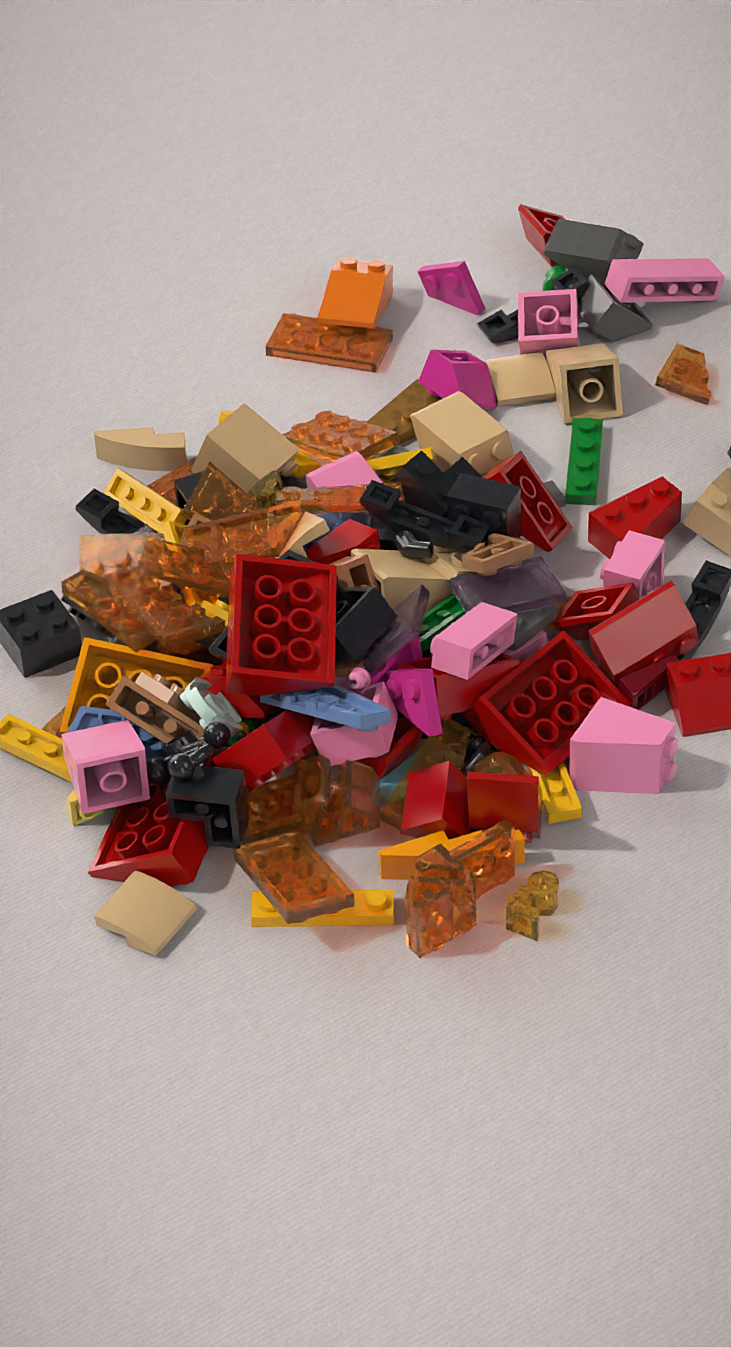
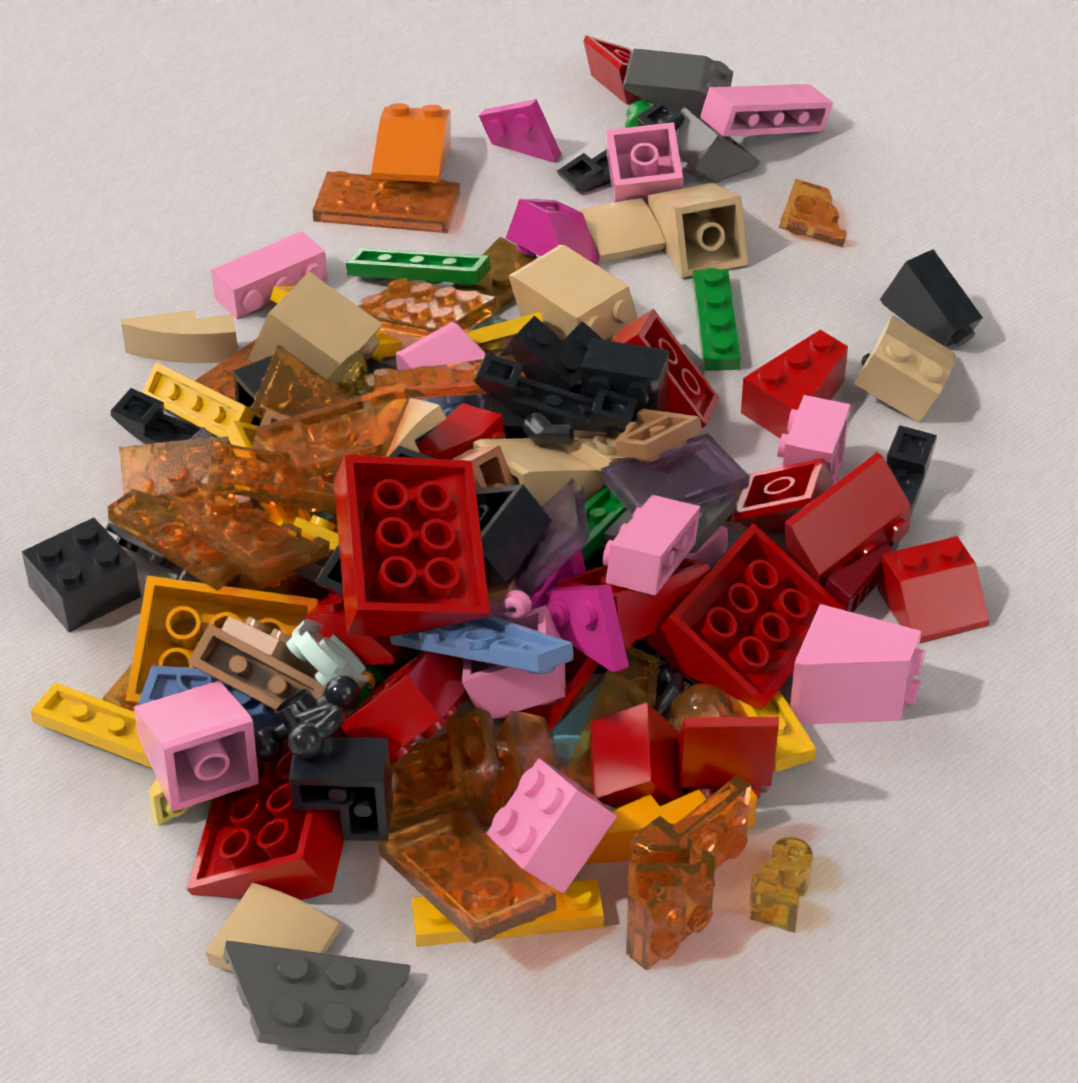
camera: 10 degrees left, 0 degrees up
none -> bright pink brick [211,231,328,319]
none -> dark grey wing [223,940,411,1055]
none -> green plate [346,247,491,287]
none -> bright pink brick [486,758,617,894]

